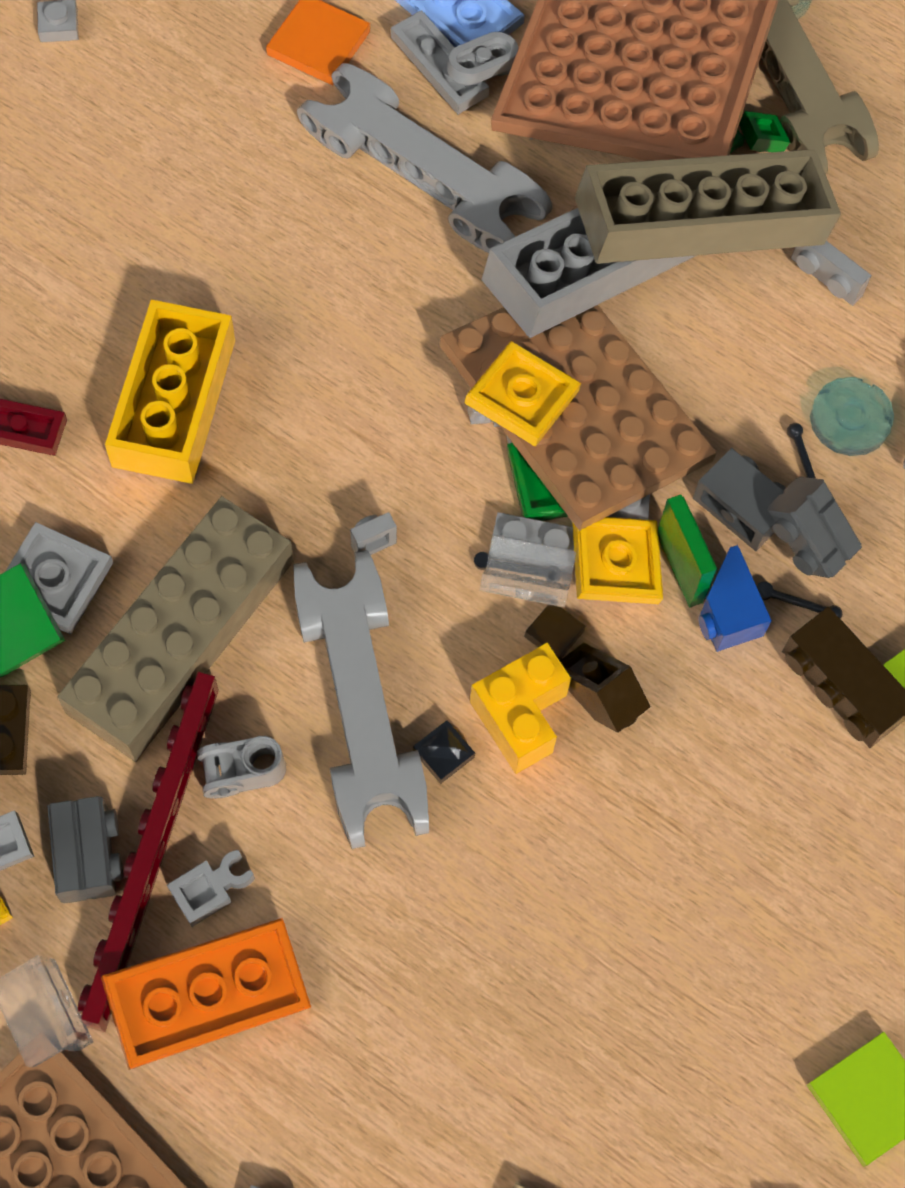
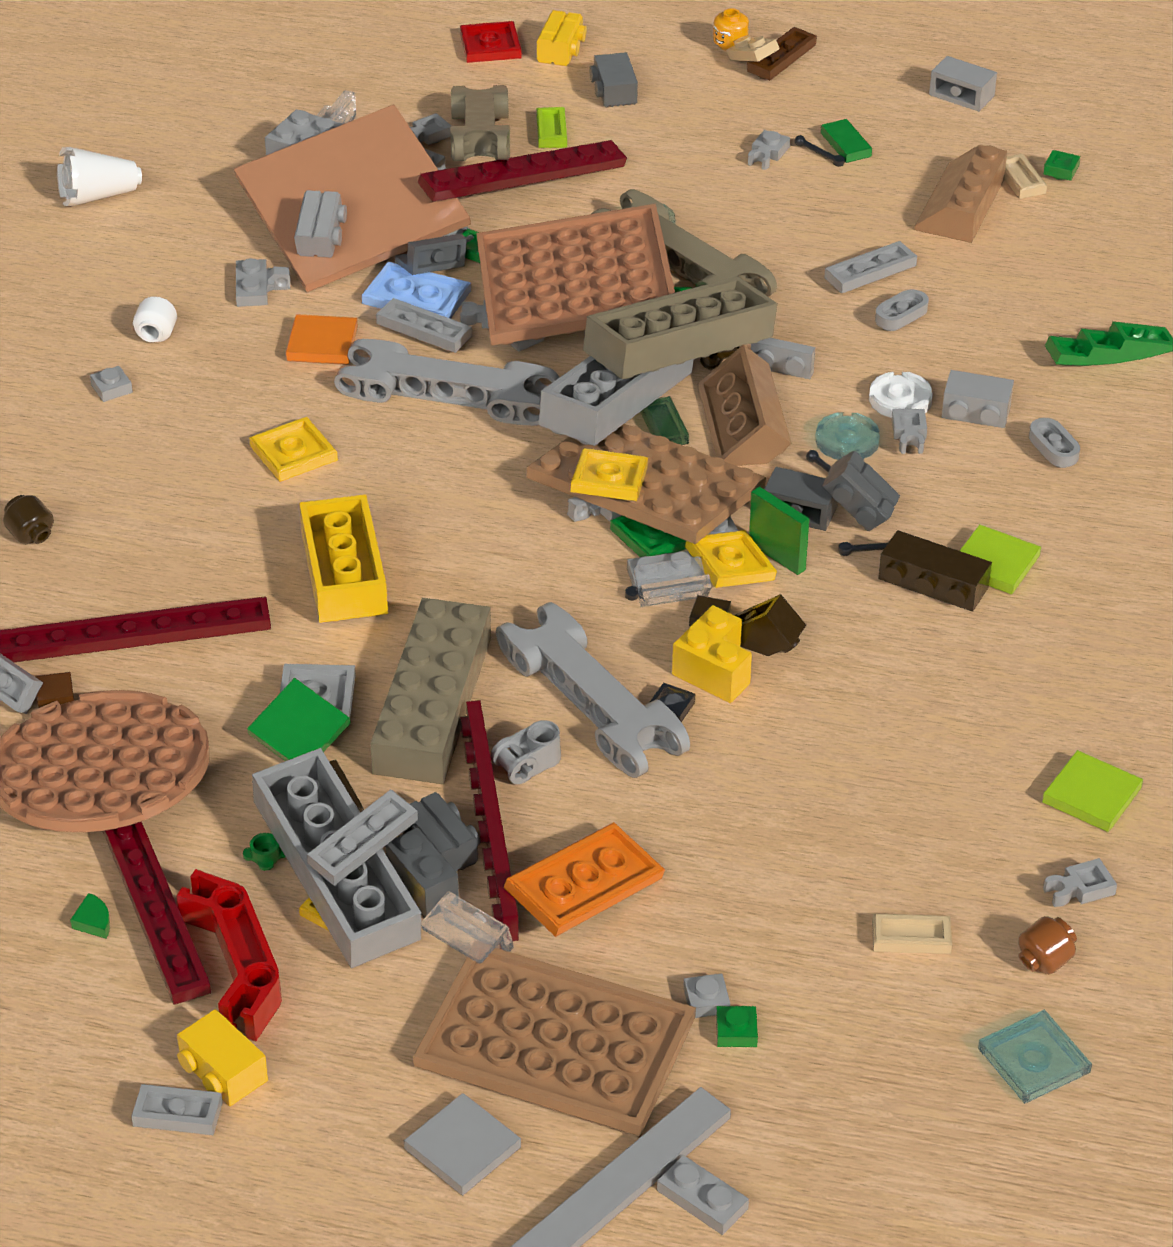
camera: 20 degrees left, 25 degrees down
light grey plate [167,850,255,927] -> none
light grey plate [350,512,397,555] -> none
light grey plate [447,32,518,85] -> none
blue slope [698,545,772,652] -> none
none -> yellow tile [249,417,338,482]
none -> dark grey brick [385,827,459,921]
none -> clear green tile [640,396,689,445]
none -> medium nougat slope [698,344,792,466]

